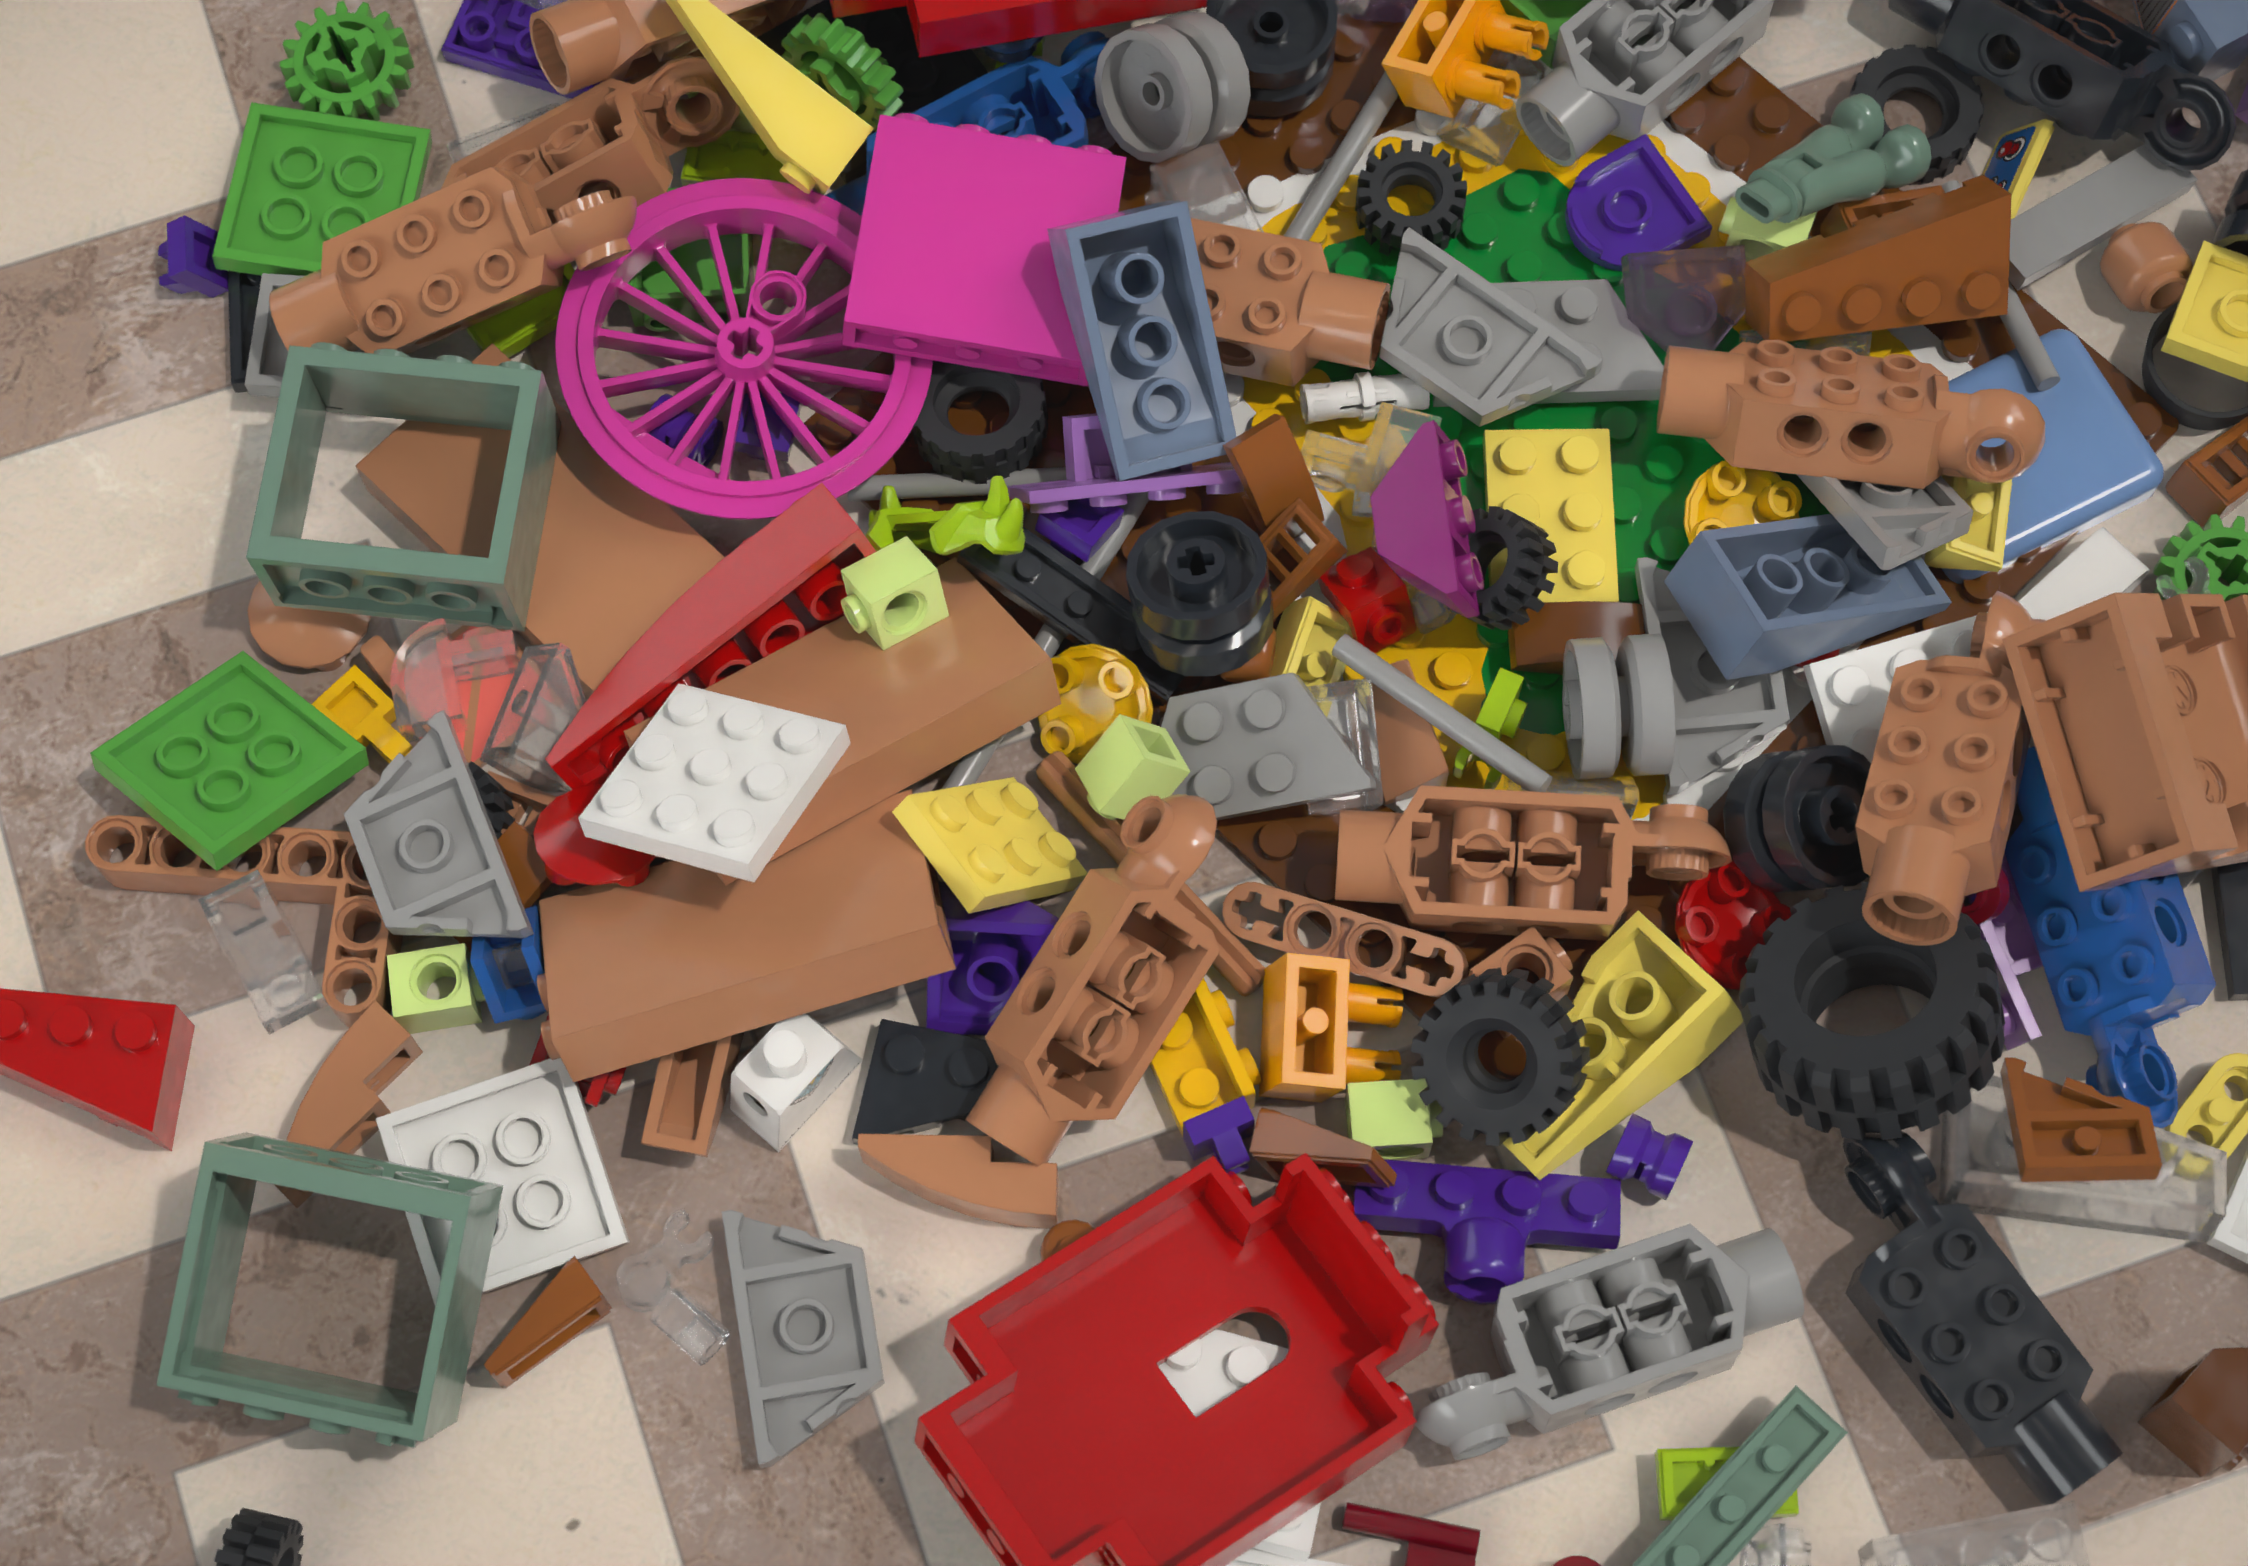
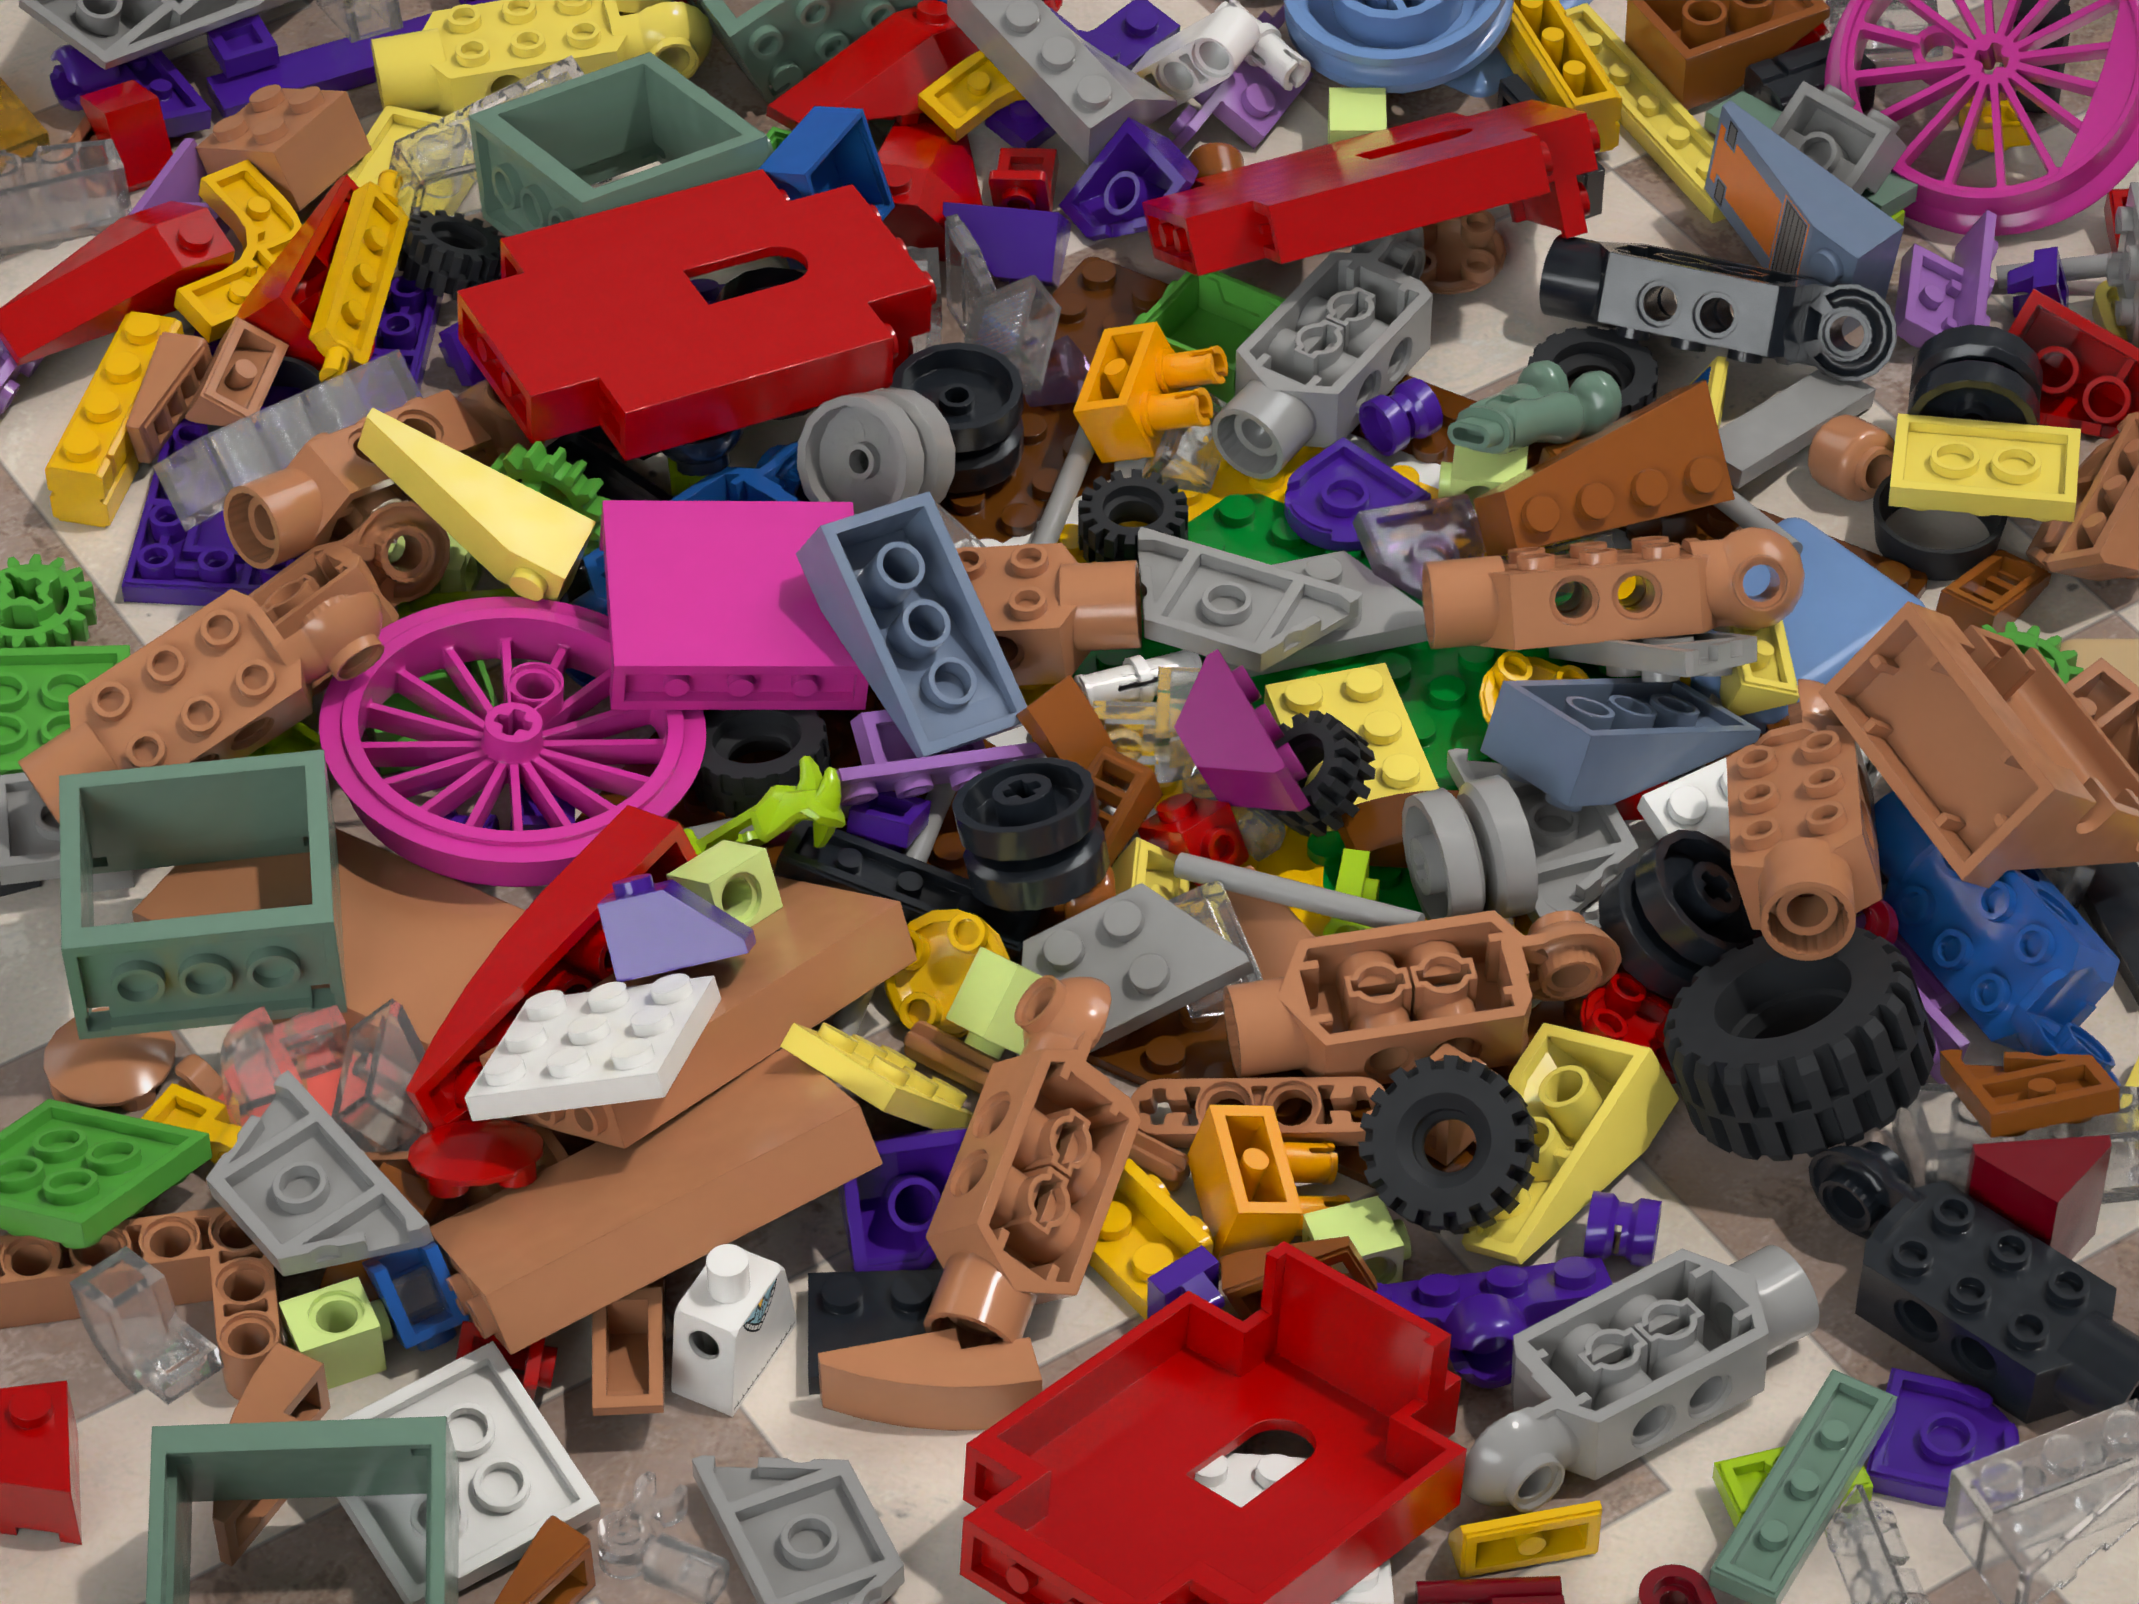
camera: 15 degrees left, 25 degrees down
none -> slope [597,874,756,982]
none -> dark purple wheel [1359,377,1443,456]
none -> yellow slope [1448,1500,1602,1578]
none -> dark purple tile [1866,1368,2020,1508]
none -> dark red slope [1965,1135,2112,1260]

